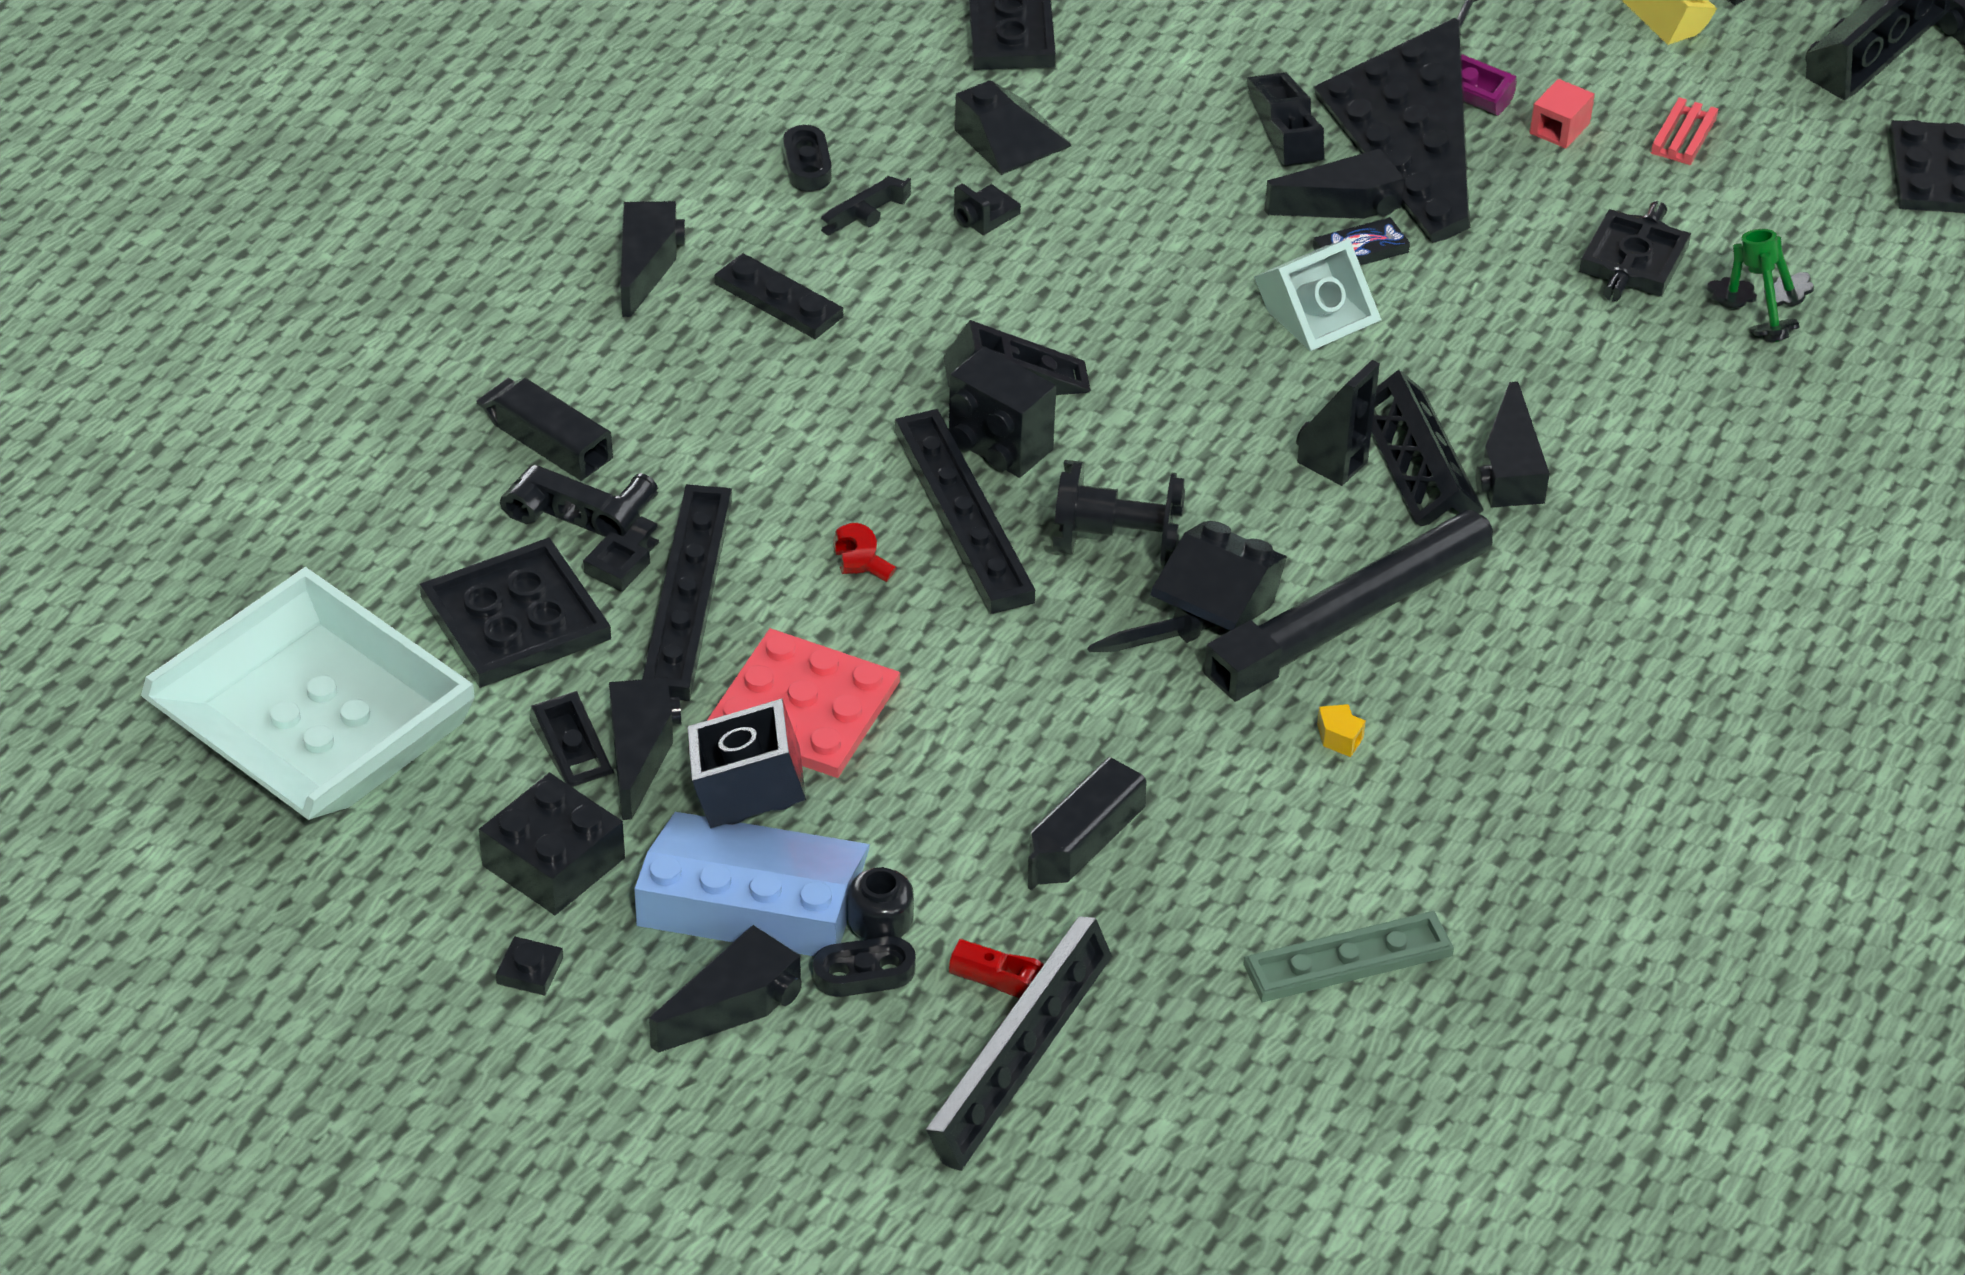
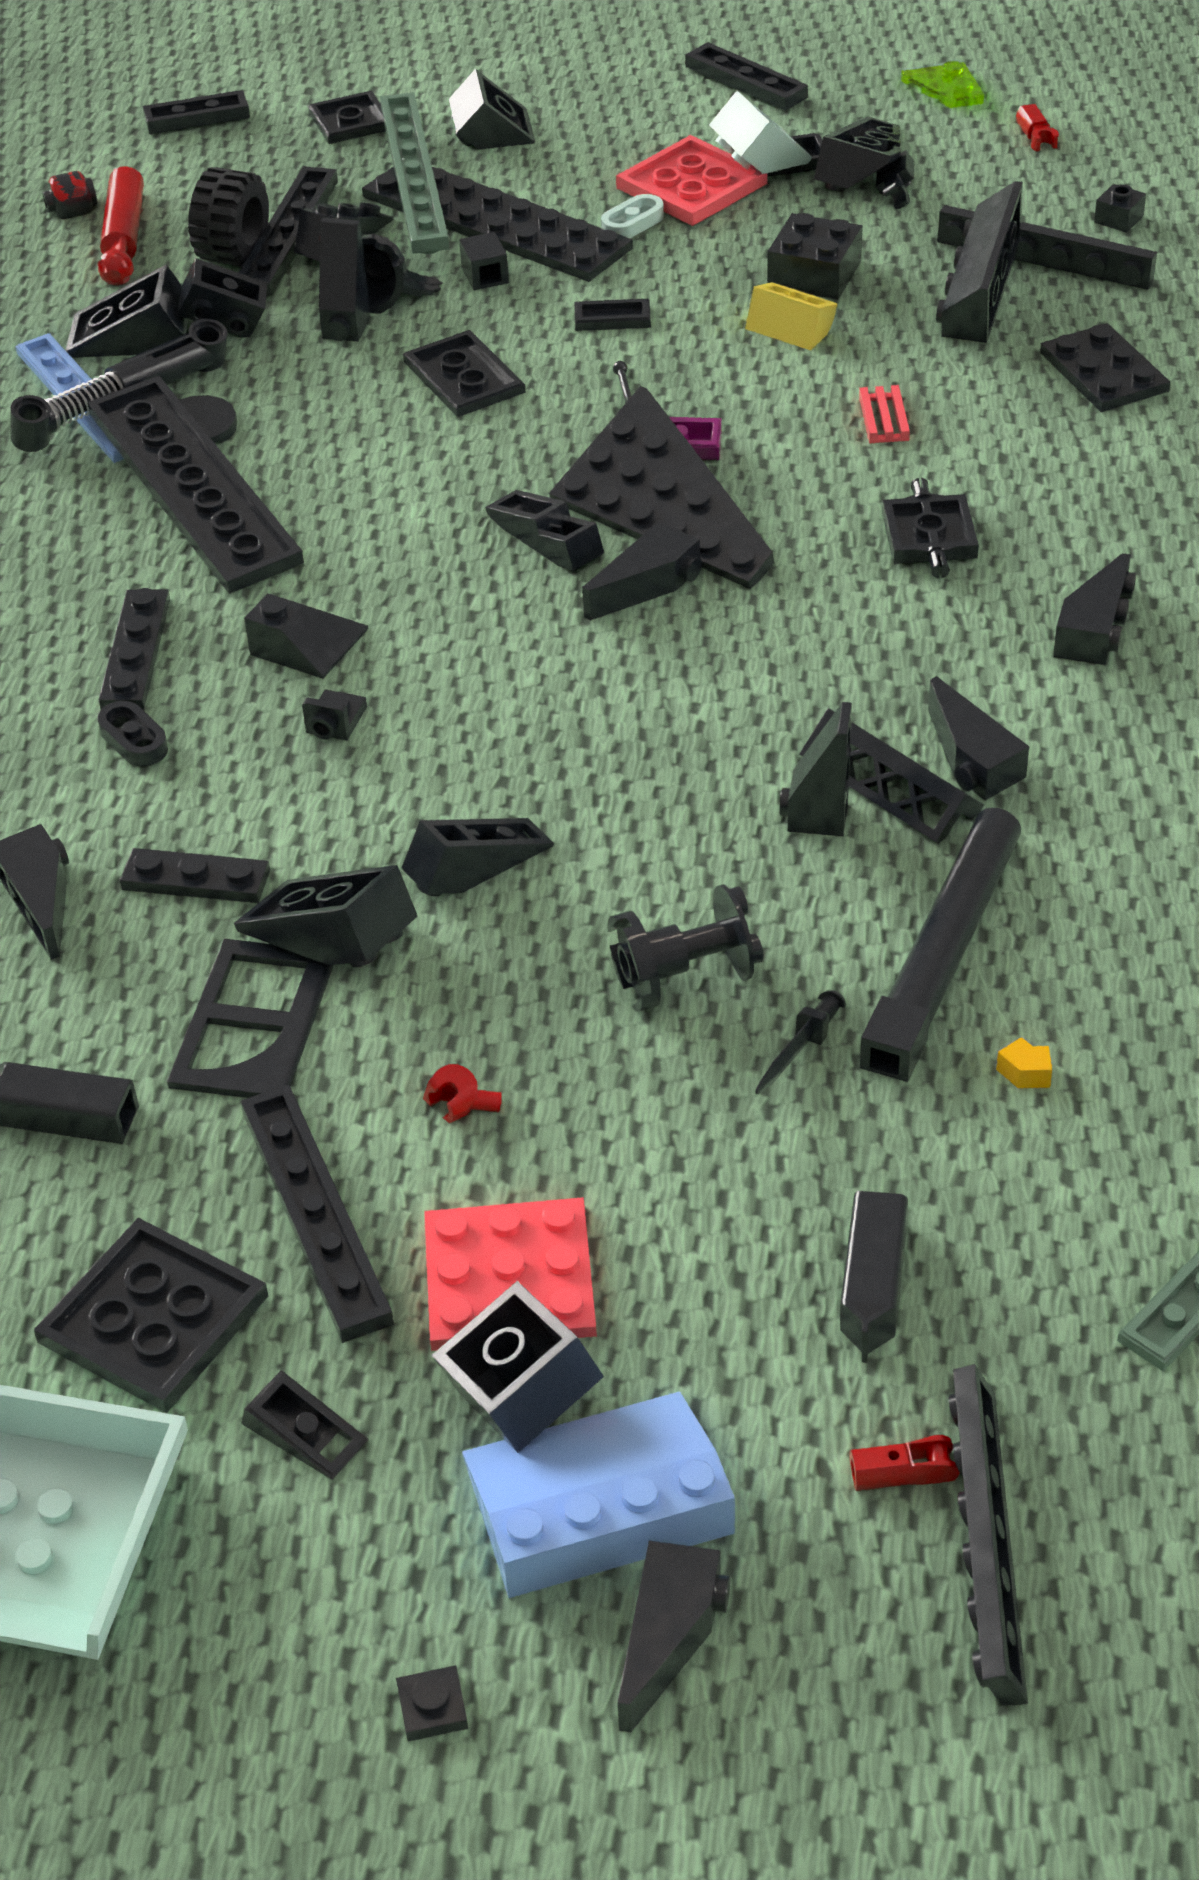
camera: 25 degrees left, 0 degrees up
black brick [479,772,625,916] -> none
black beam [500,465,658,537] -> none
black plate [583,516,659,592] -> none
black slope [609,677,682,820] -> none
black plate [813,936,916,997] -> none
black piece [821,176,911,236] -> none
black head [848,867,914,940] -> none
black plate [895,409,1036,614] -> none
black brick [949,346,1056,478] -> none
black slope [1150,521,1287,631] -> none
light aqua slope [1254,238,1381,351] -> none
black tile [1313,217,1410,266] -> none
coral brick [1530,79,1595,148] -> none
plant [1707,229,1814,342] -> none
none -> black plate [99,588,170,710]
none -> black window [167,939,334,1098]
none -> black slope [234,865,418,968]
none -> black slope [1053,553,1136,665]

